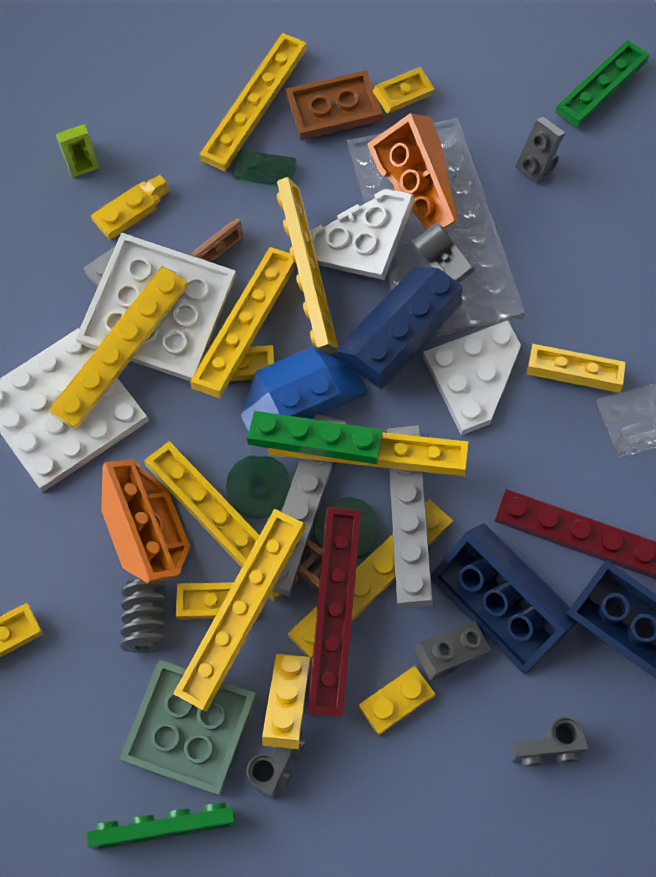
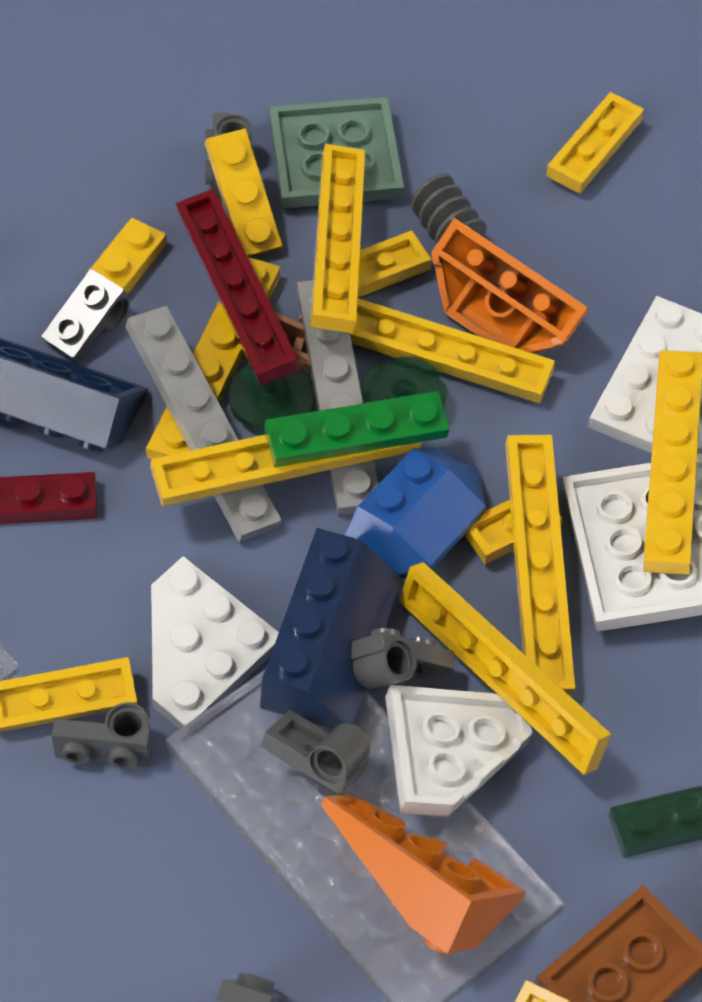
camera: 150 degrees right, 10 degrees down
green plate [86,803,237,850] -> none
nougat slope [189,218,243,263] -> none
none -> dark grey plate [51,702,152,769]
none -> dark grey plate [352,628,454,690]

